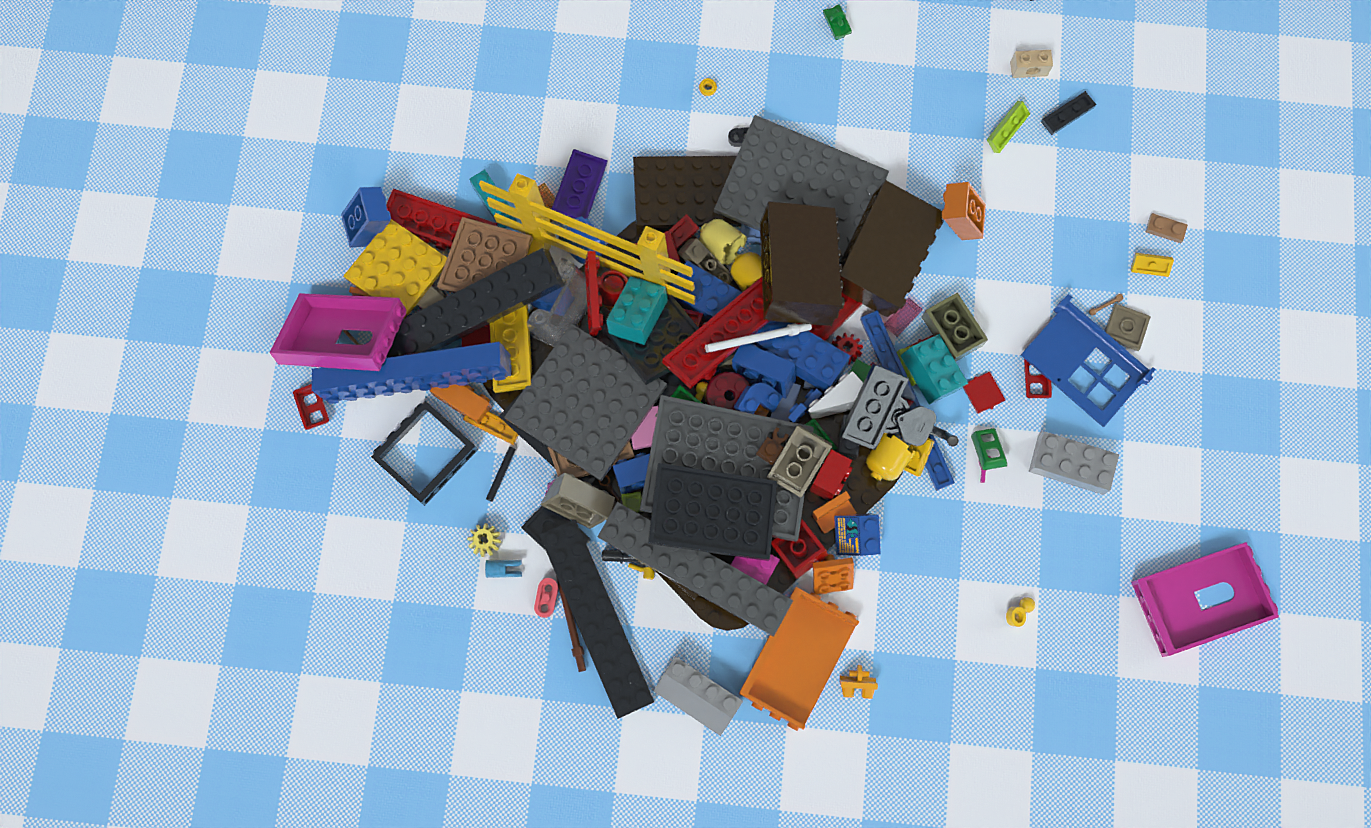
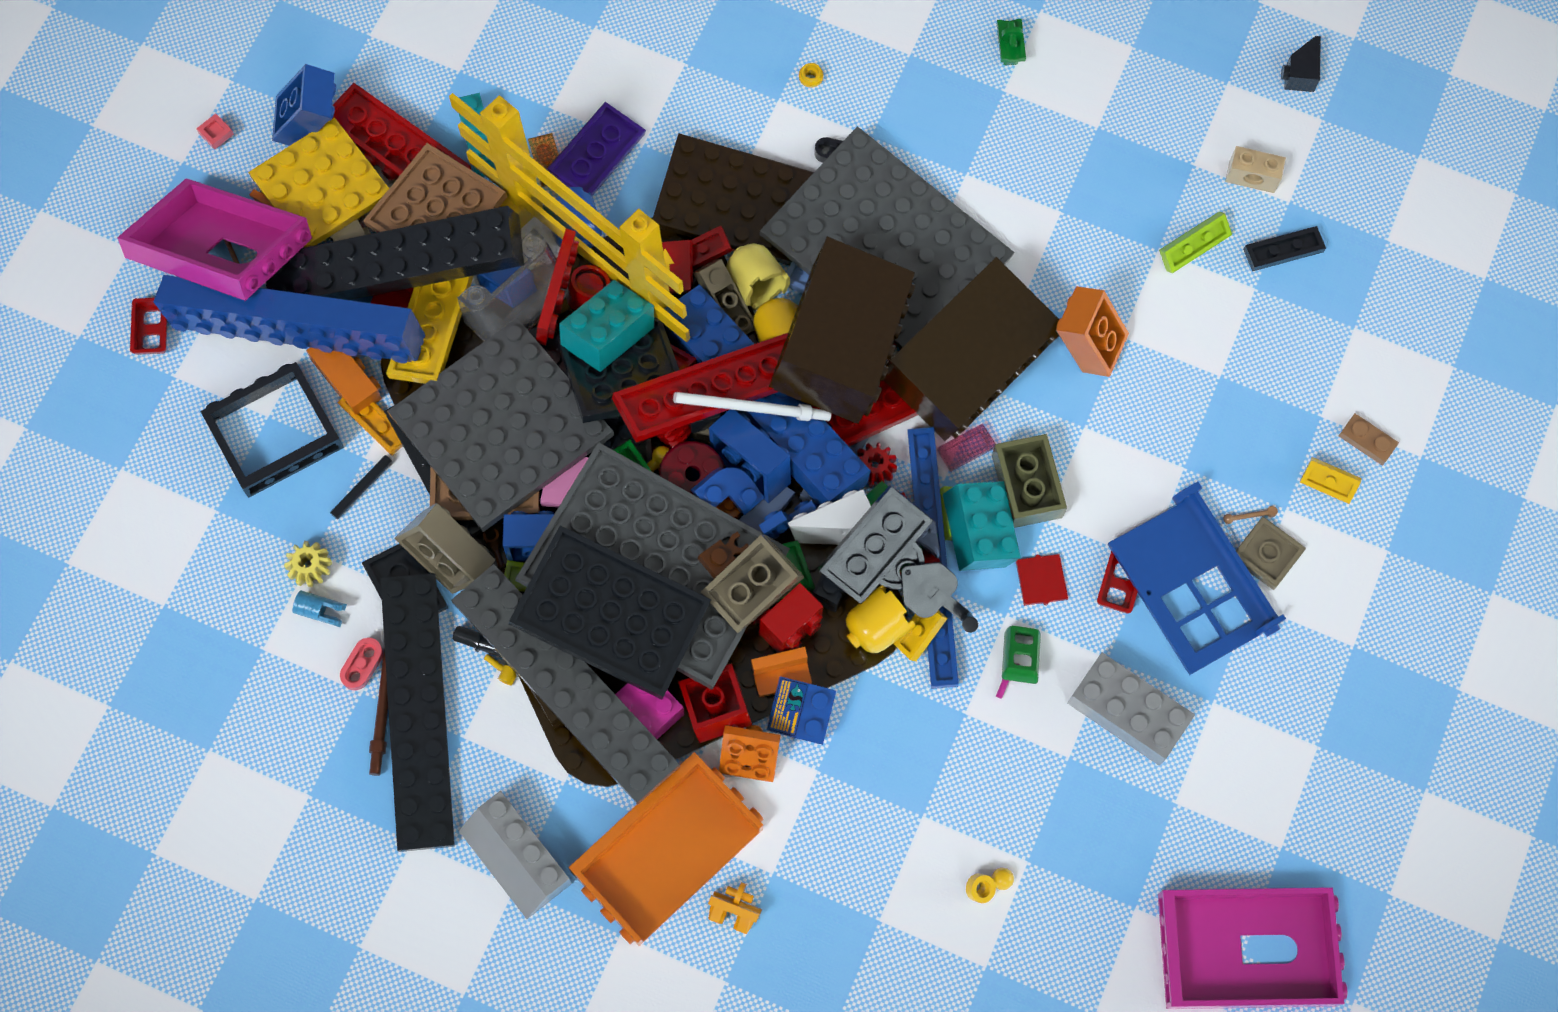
camera: 15 degrees right, 5 degrees down
none -> coral plate [196,113,234,150]

